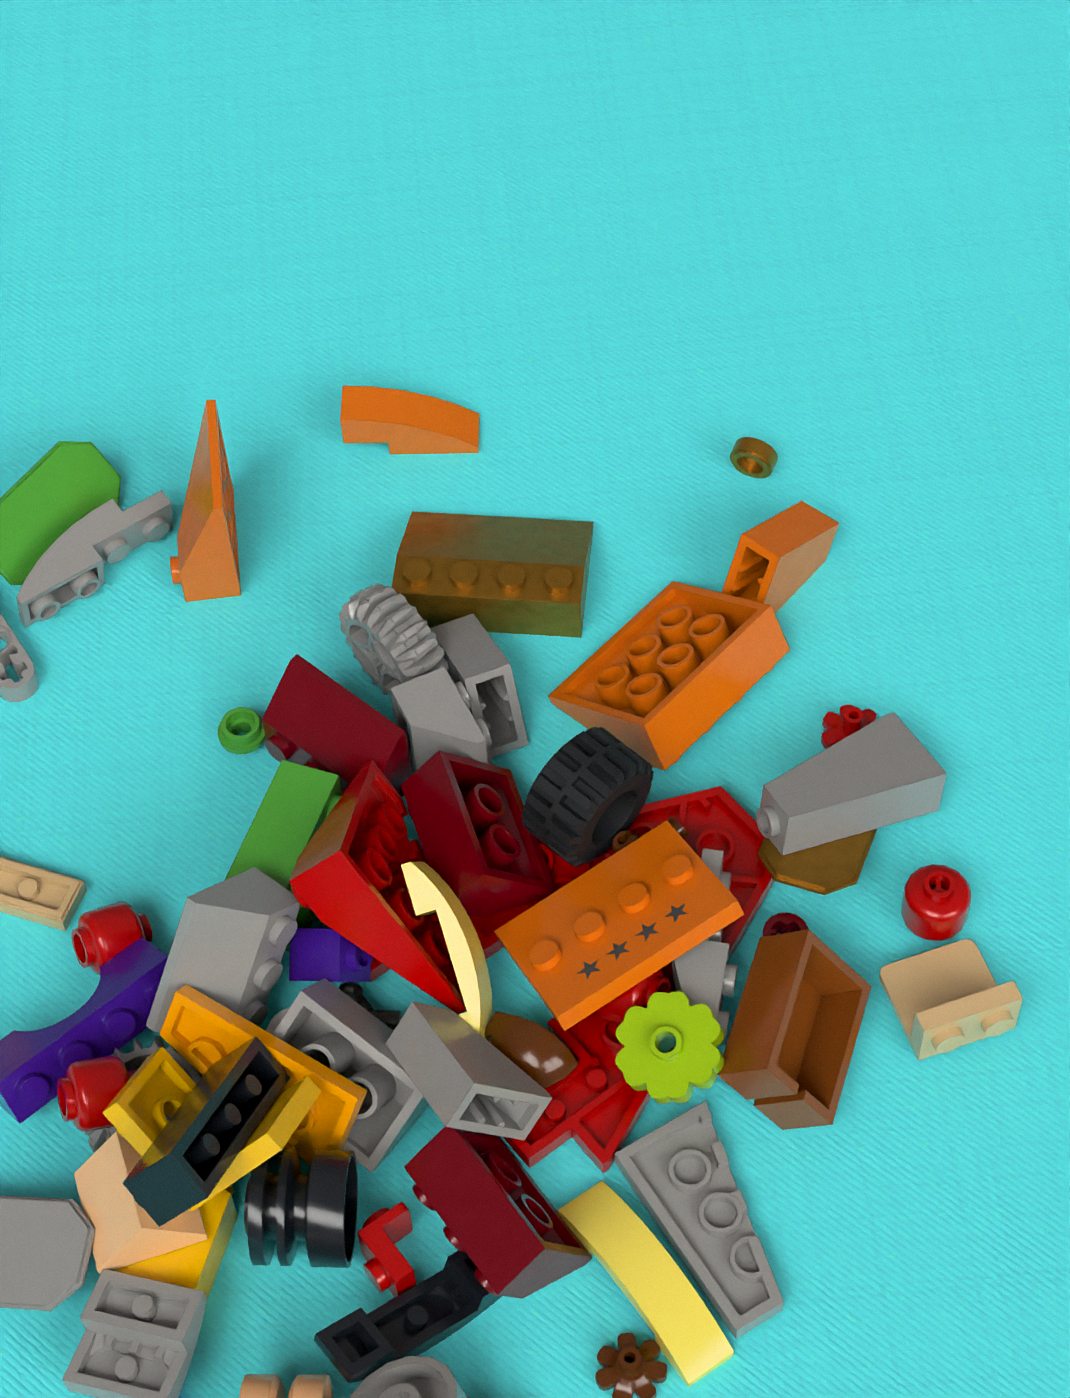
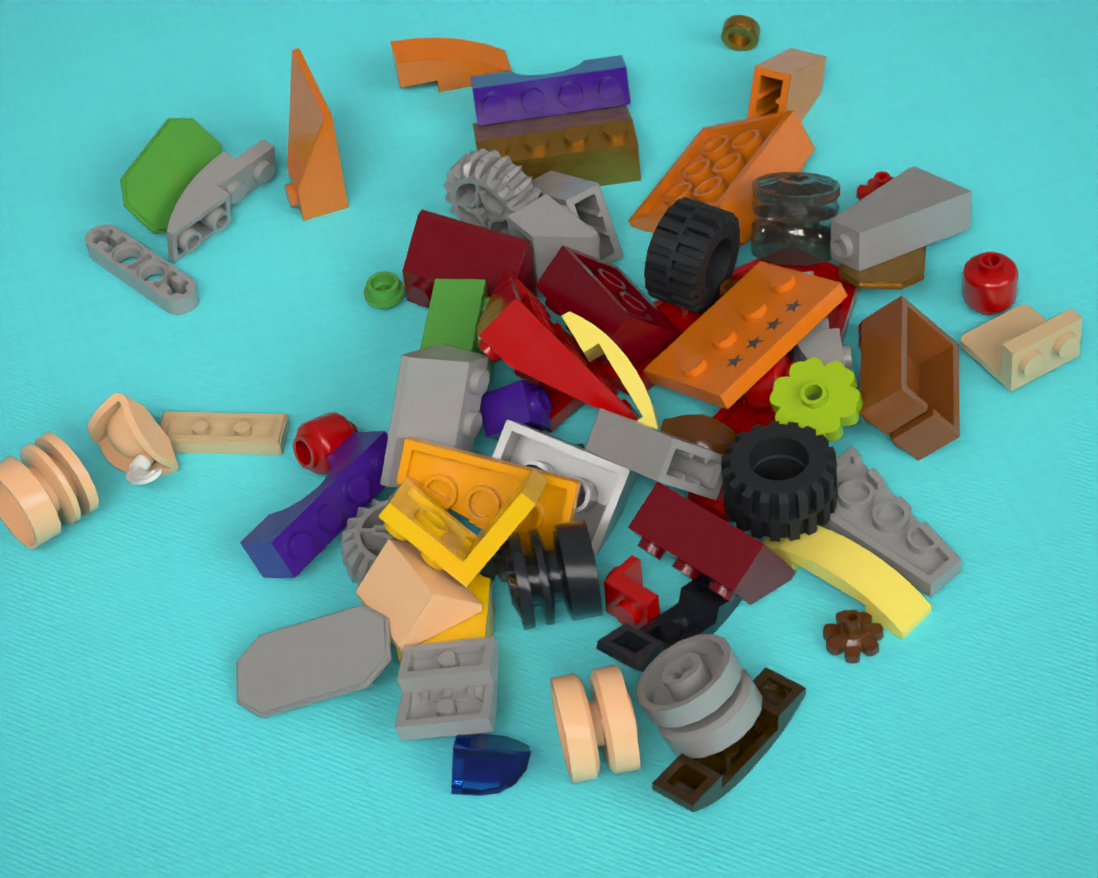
camera: 10 degrees left, 10 degrees down
red head [57,1055,136,1132] -> none
brick [123,1036,290,1227] -> none
none -> dark purple arch [470,55,631,126]
none -> black tyre [721,421,837,542]
none -> clear smoke wheel [751,172,840,265]

